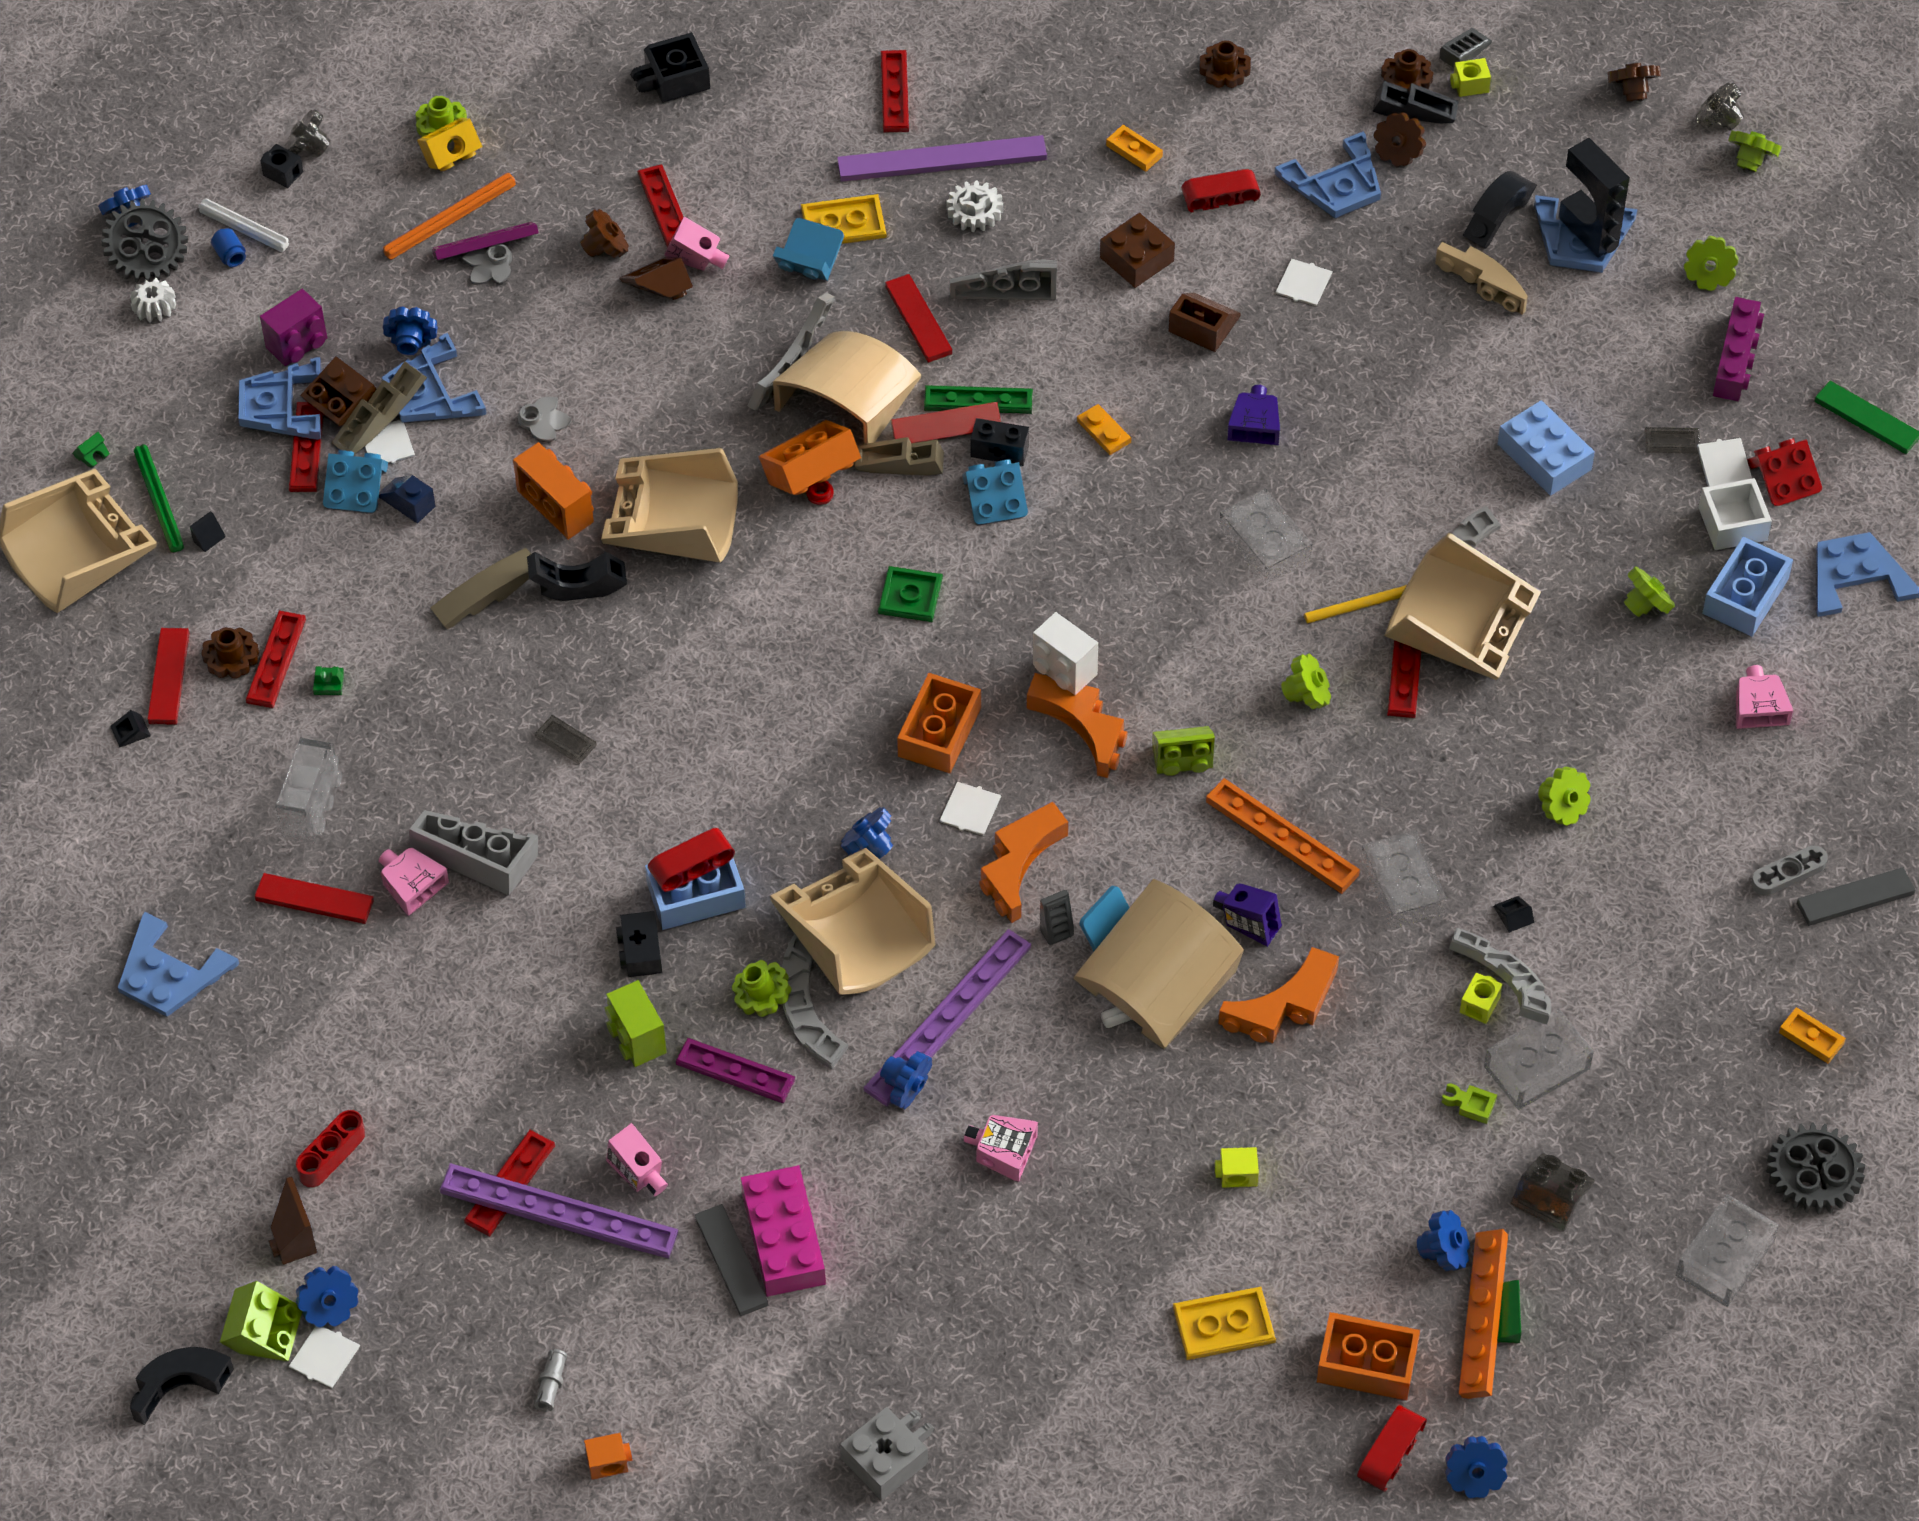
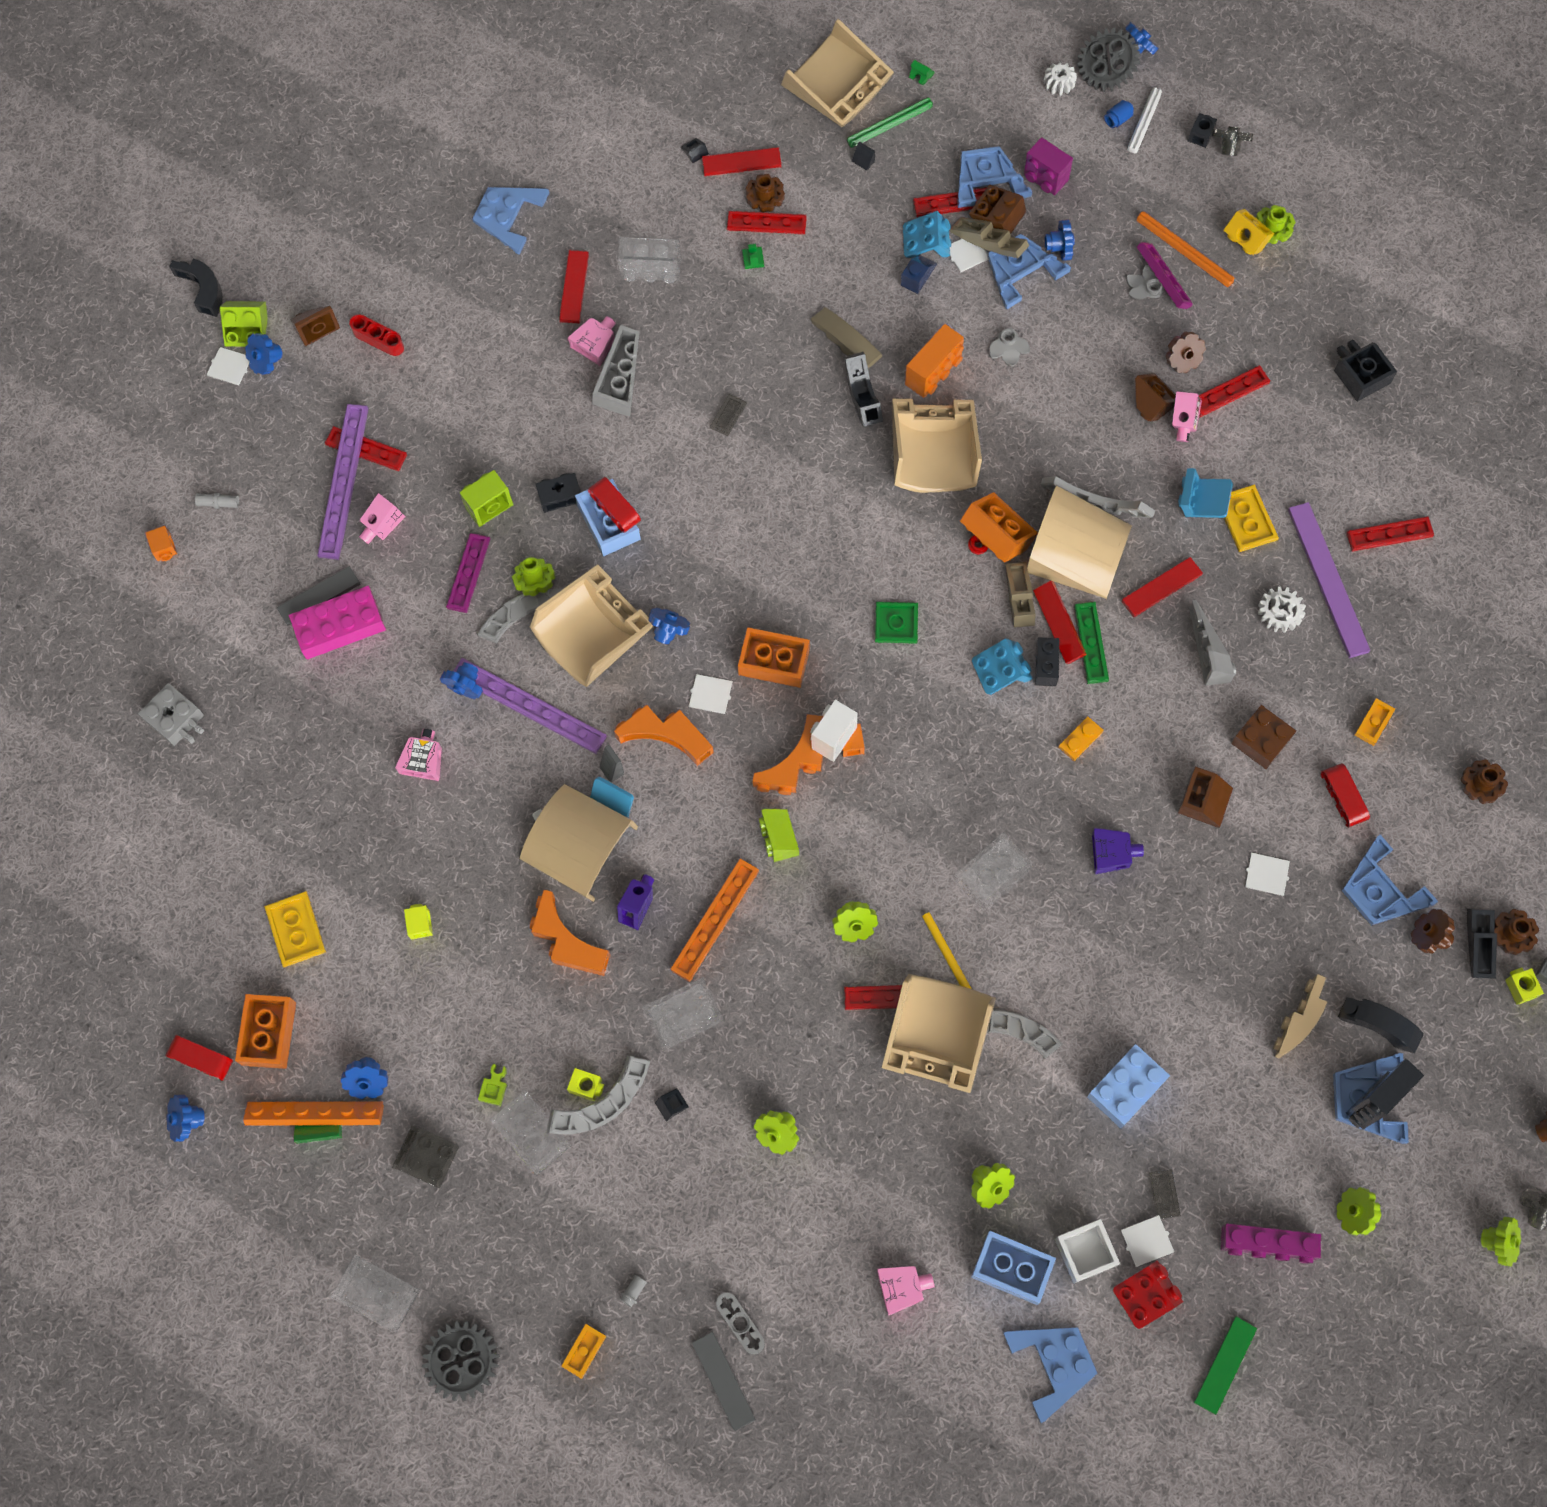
camera: 85 degrees right, 15 degrees up
none -> light grey pin [620,1275,647,1307]

